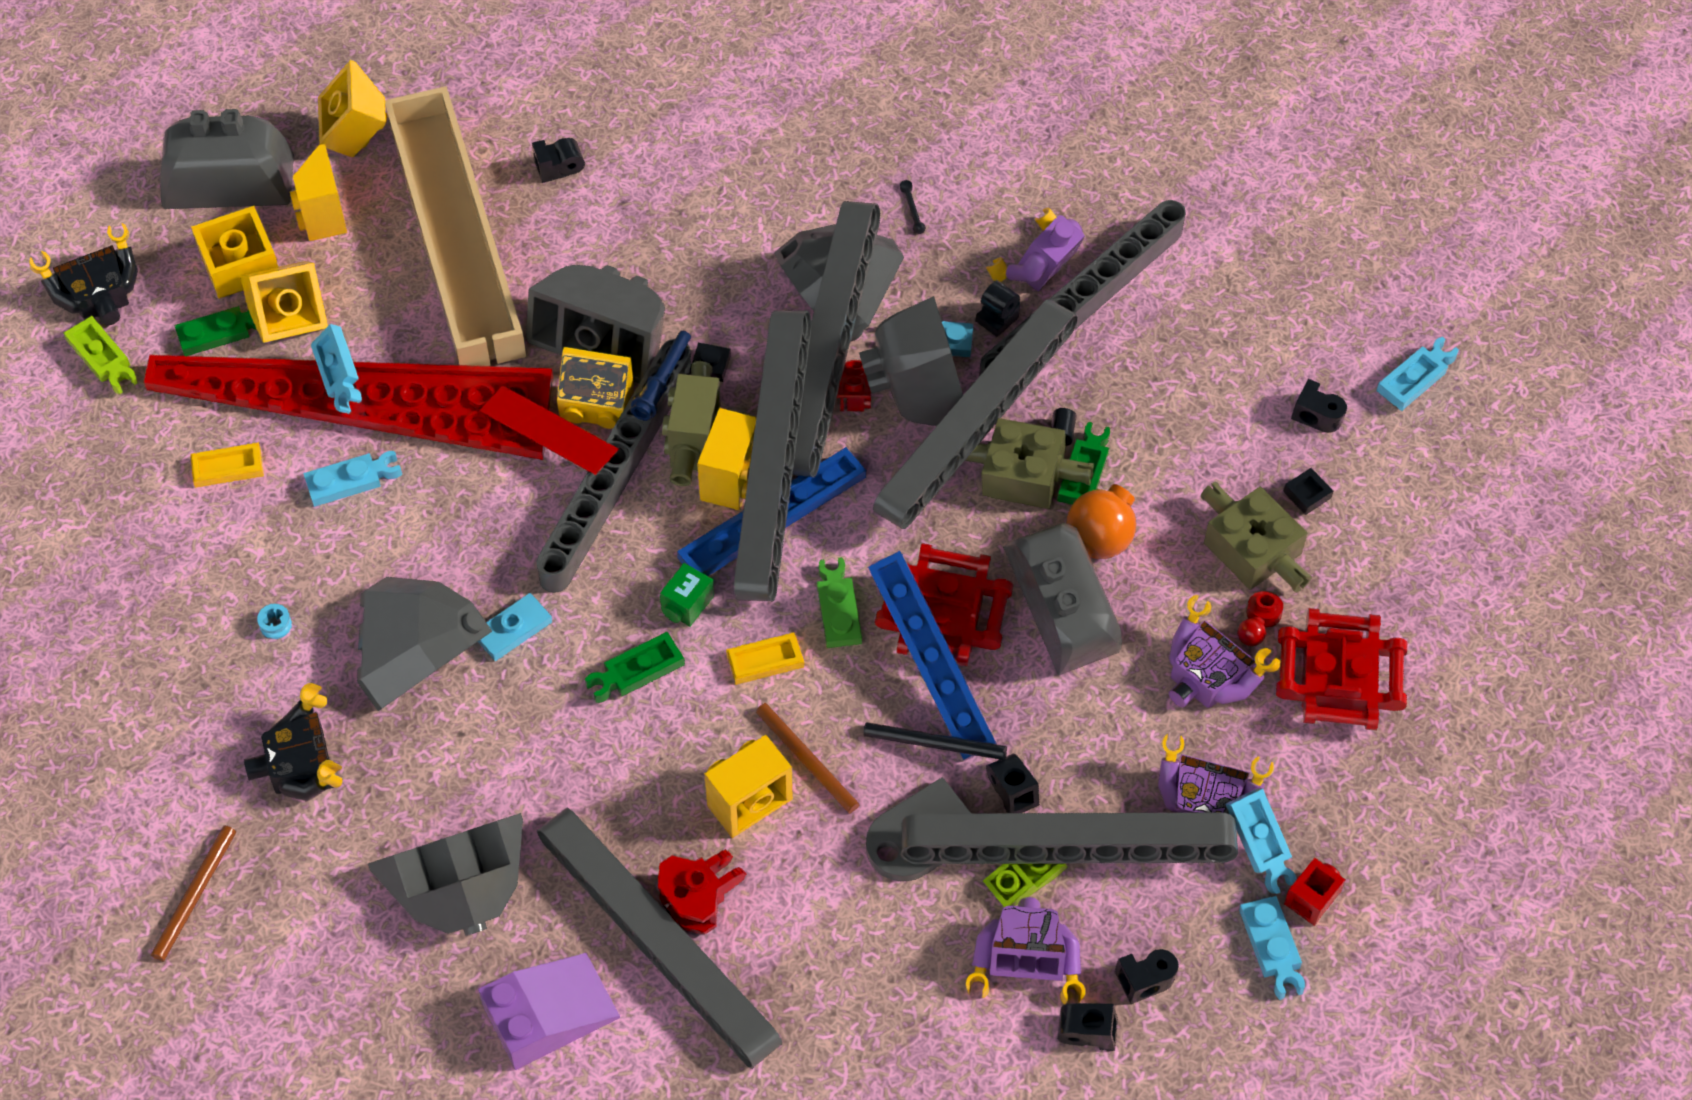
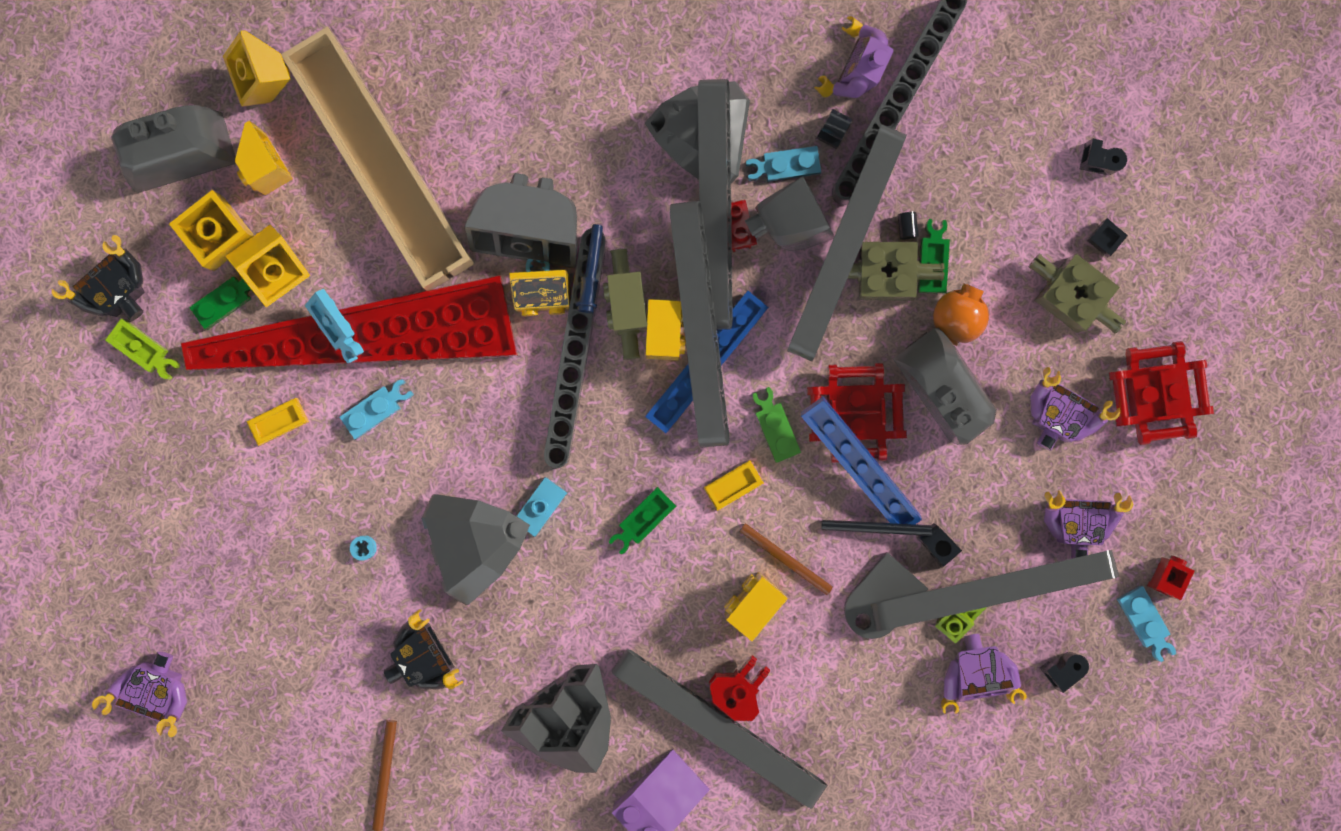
camera: 15 degrees left, 30 degrees up
red sticker [479,385,619,475] -> none
black leg [532,138,585,183] -> none
green brick [660,563,714,627] -> none
black plate [690,342,731,382] -> none
black hinge [900,180,926,234] -> none
black leg [1057,1003,1118,1051] -> none
medium azure plate [1226,788,1297,894] -> none
red plate [1237,591,1284,647] -> none
medium azure plate [1376,337,1459,411] -> none

